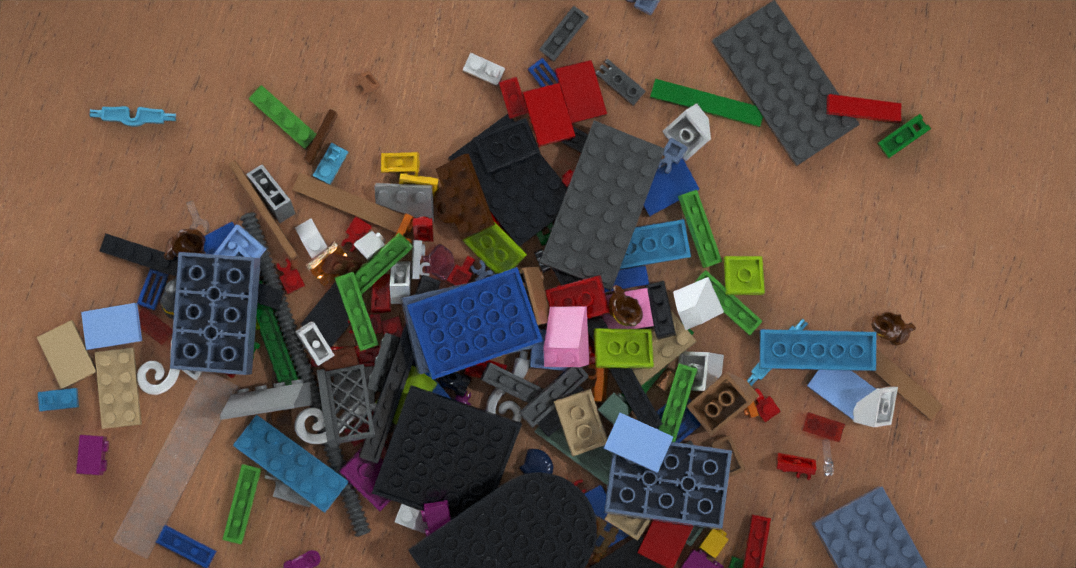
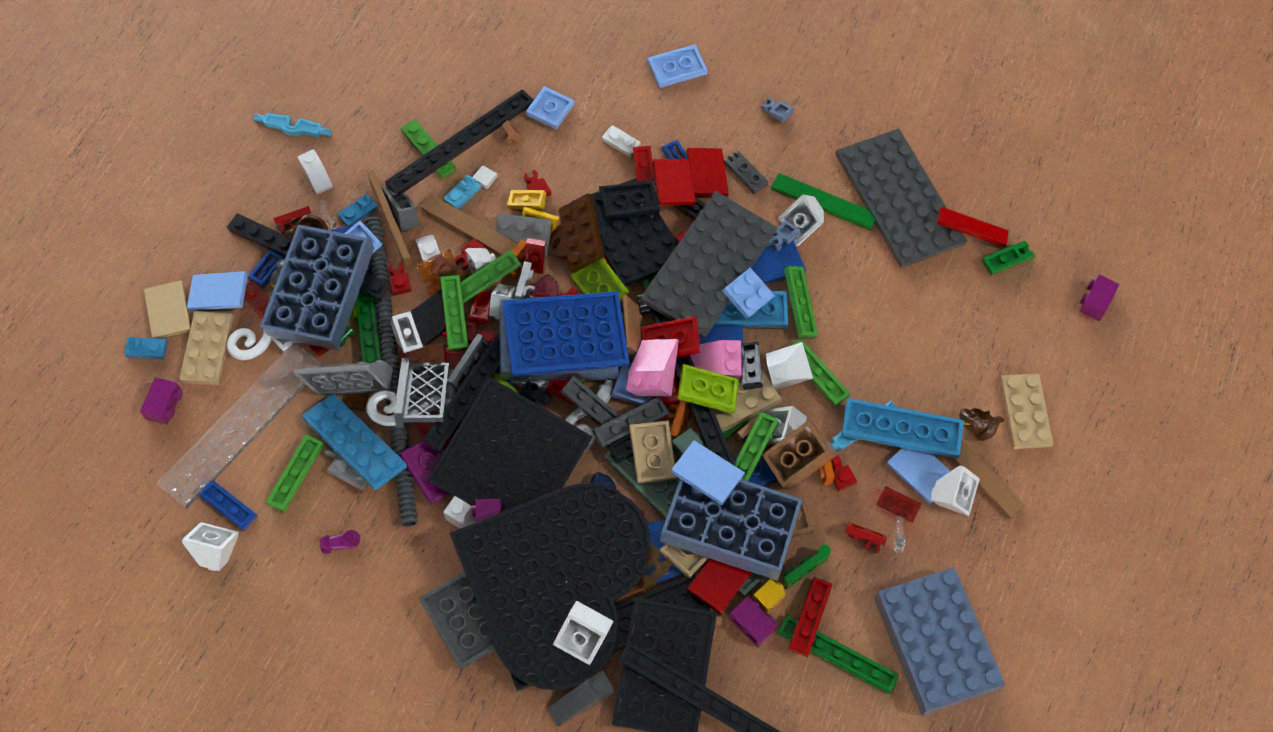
camera: 10 degrees right, 20 degrees down
reddish brown tile [304,109,338,165] -> none
dark grey plate [539,6,589,62] -> none
reddish brown hair [608,285,643,326] -> none
lime tile [723,256,765,295] -> none
none -> red plate [273,206,311,233]
none -> white slope [298,149,333,195]
none -> dark azure plate [337,194,379,226]
none -> black plate [385,89,534,197]
none -> white tile [472,165,498,189]
none -> red plate [524,170,552,197]
none -> light blue plate [526,86,574,130]
none -> light blue plate [722,268,775,319]
none -> green plate [782,544,831,590]
none -> tan plate [1000,374,1053,449]
none -> magenta brick [1079,274,1120,321]

